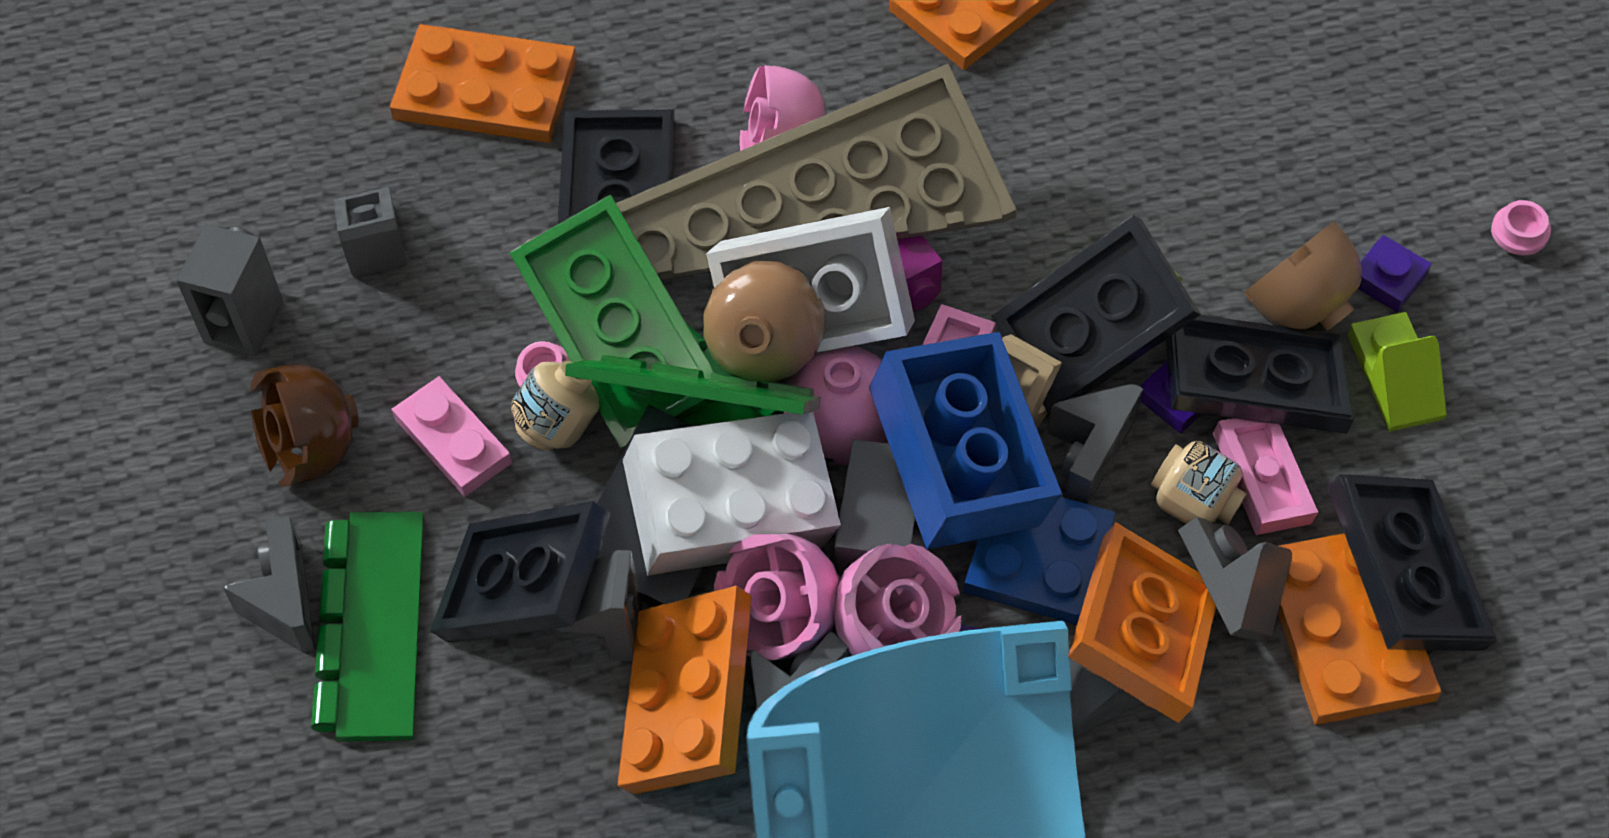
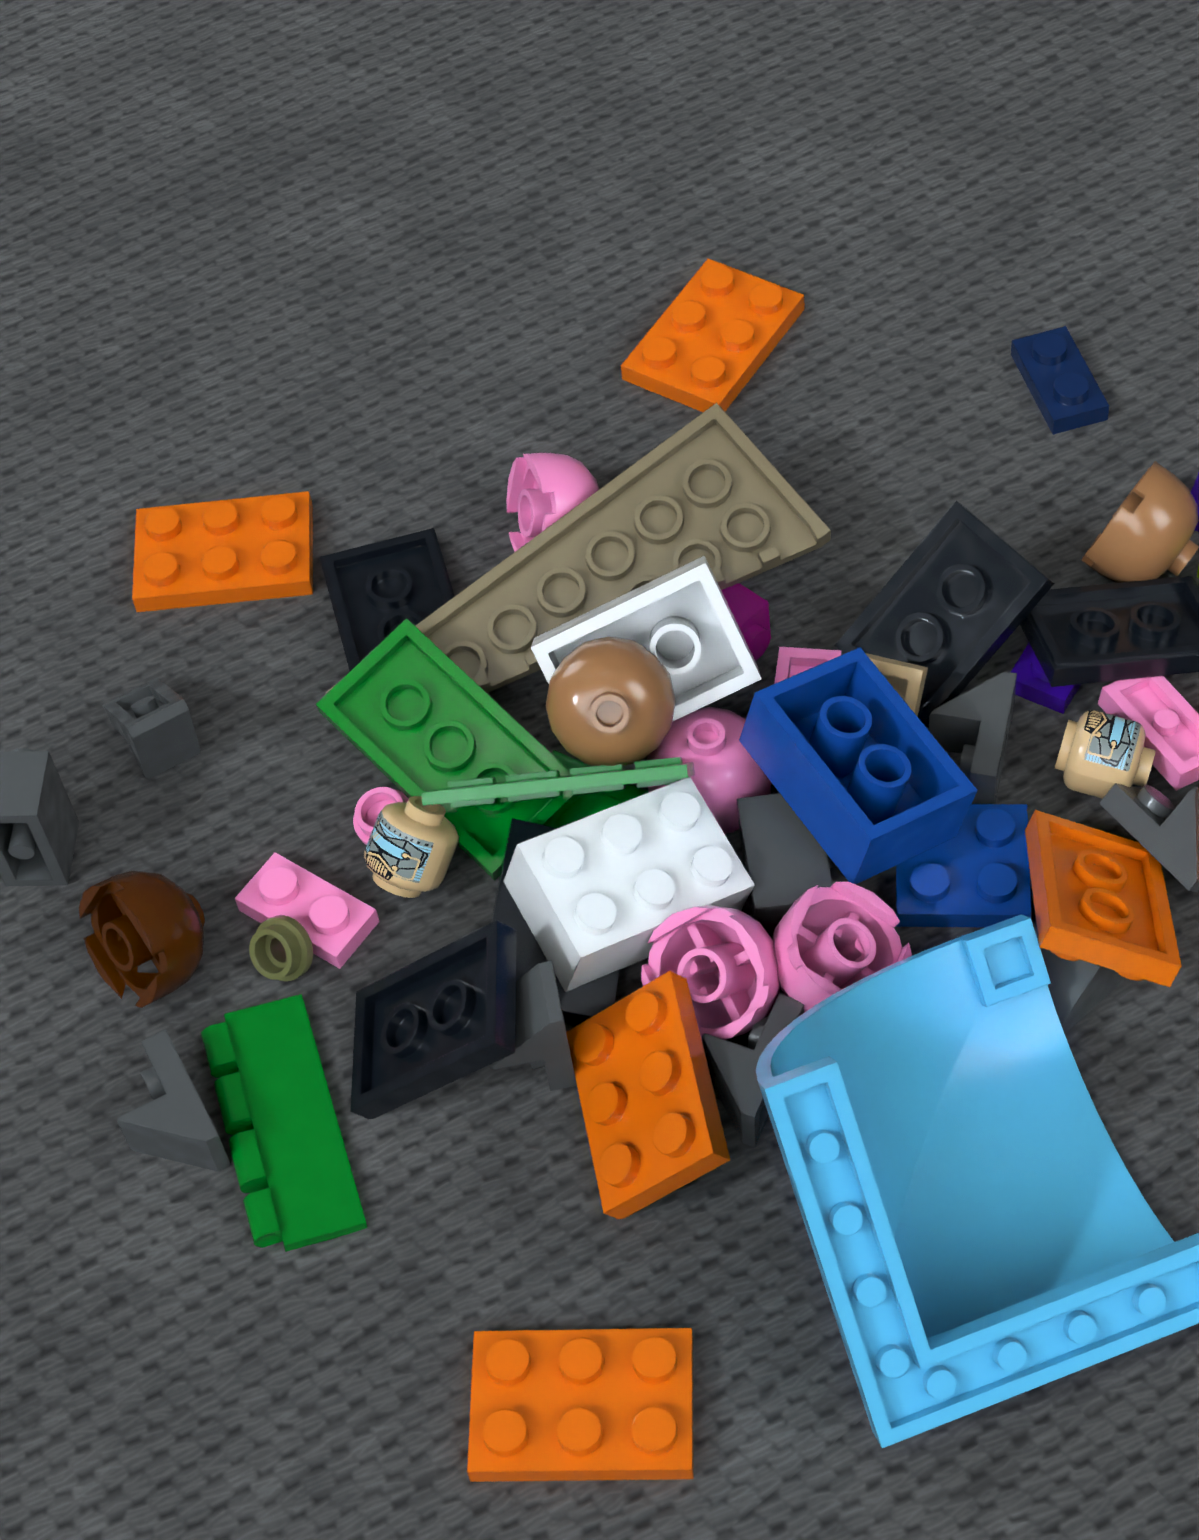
camera: 10 degrees left, 5 degrees down
none -> olive plate [249,915,313,981]
none -> dark blue plate [1011,326,1109,435]

